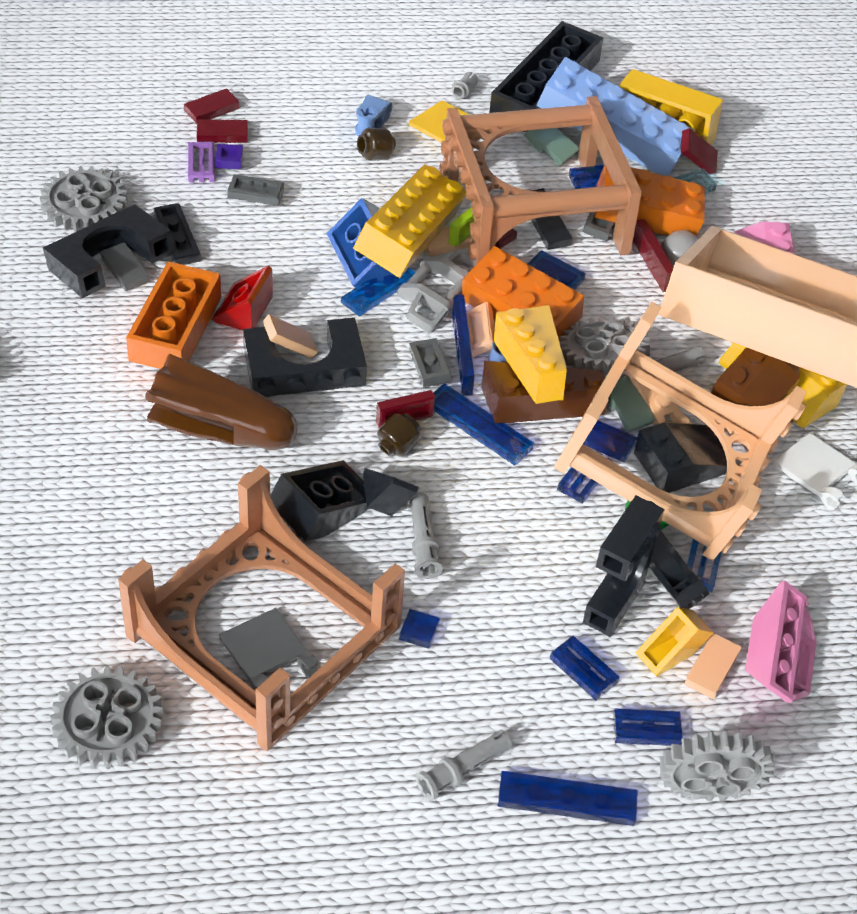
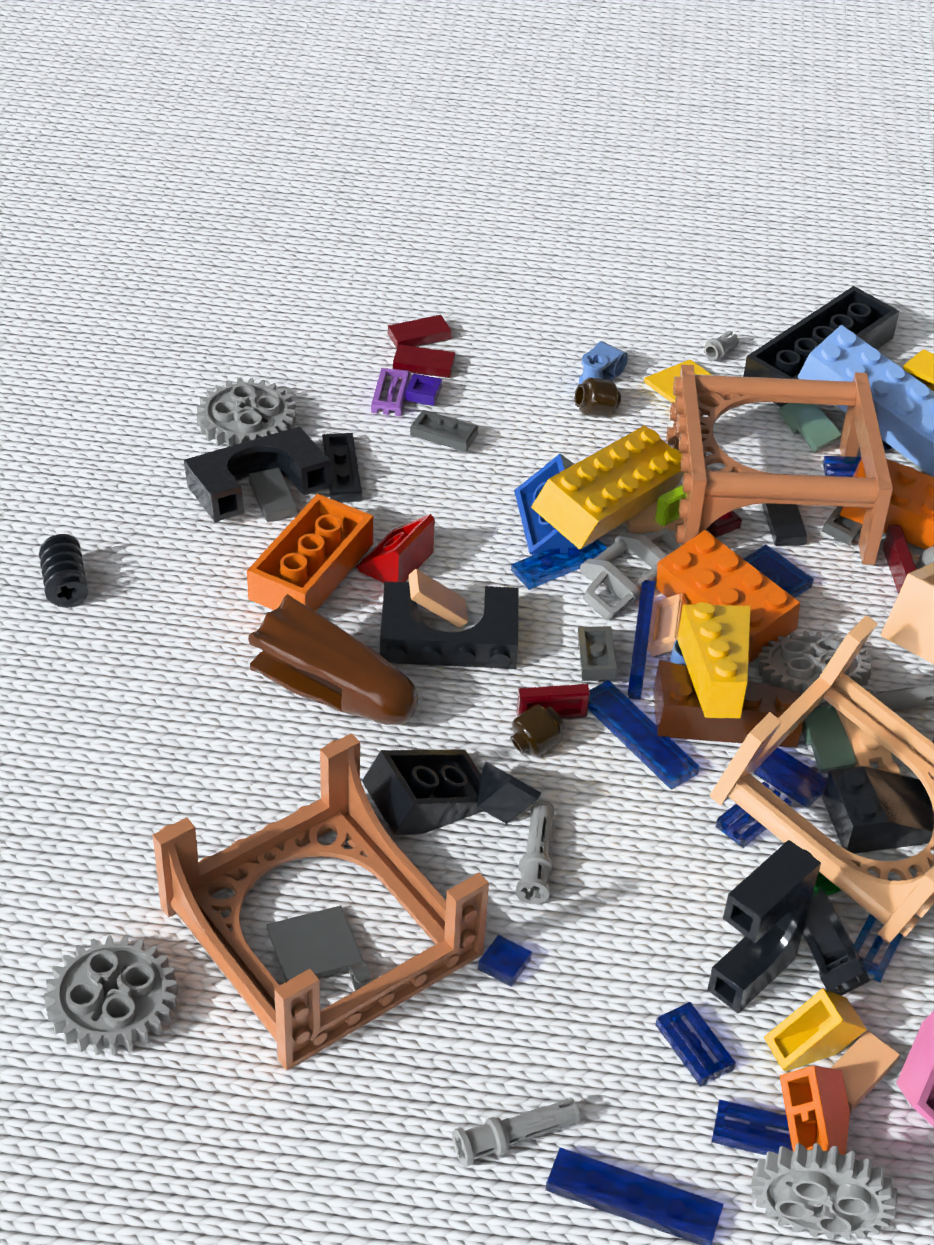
camera: 15 degrees right, 5 degrees down
none -> orange slope [779,1065,850,1155]

